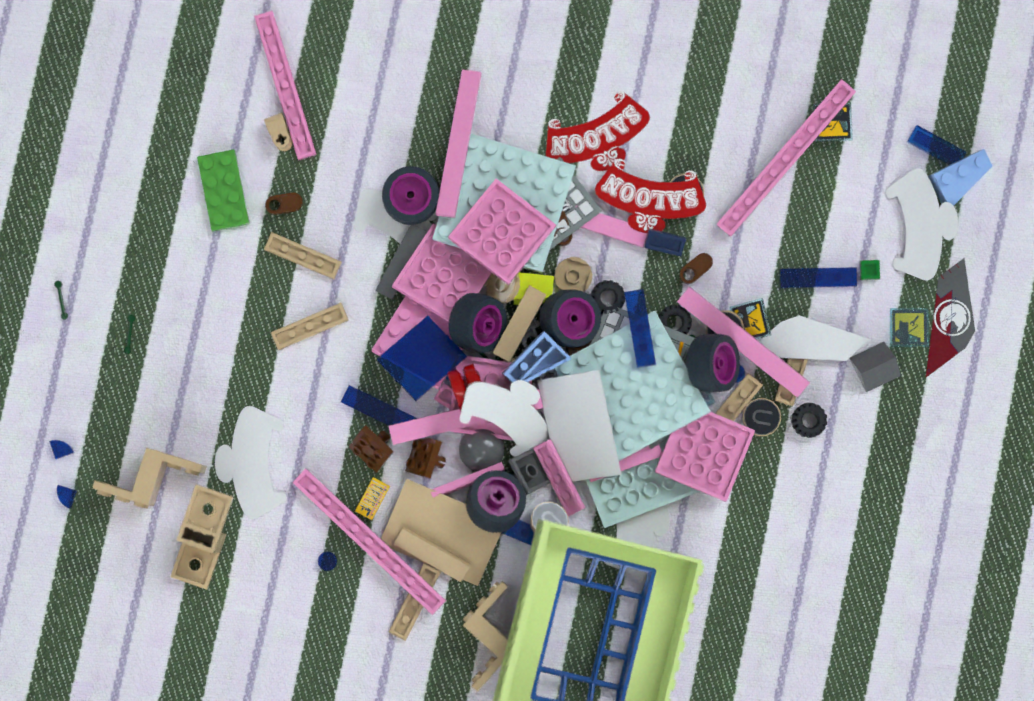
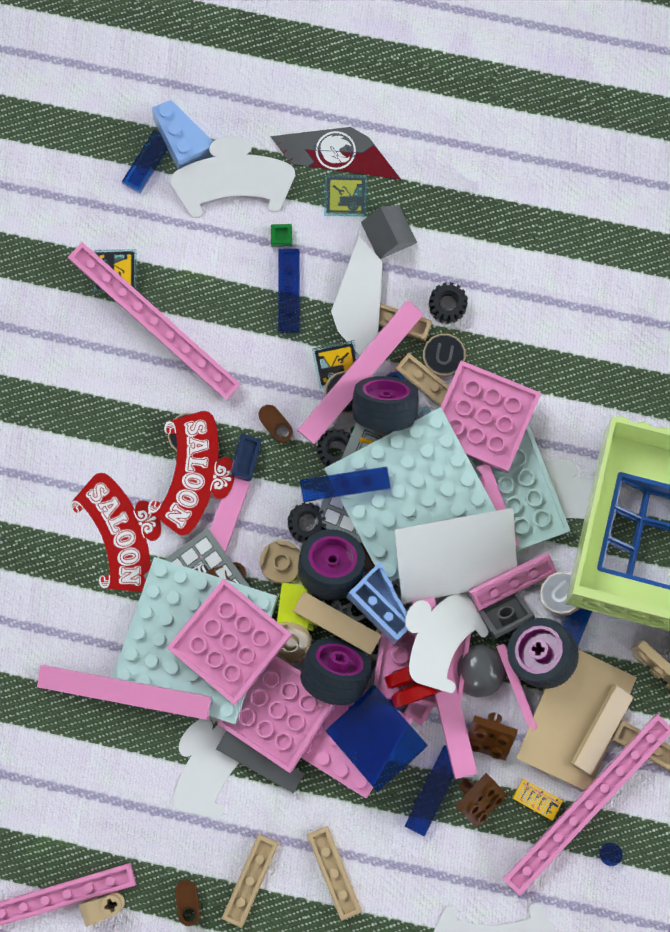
camera: 85 degrees left, 5 degrees down
wheel [382,166,439,225] -> none

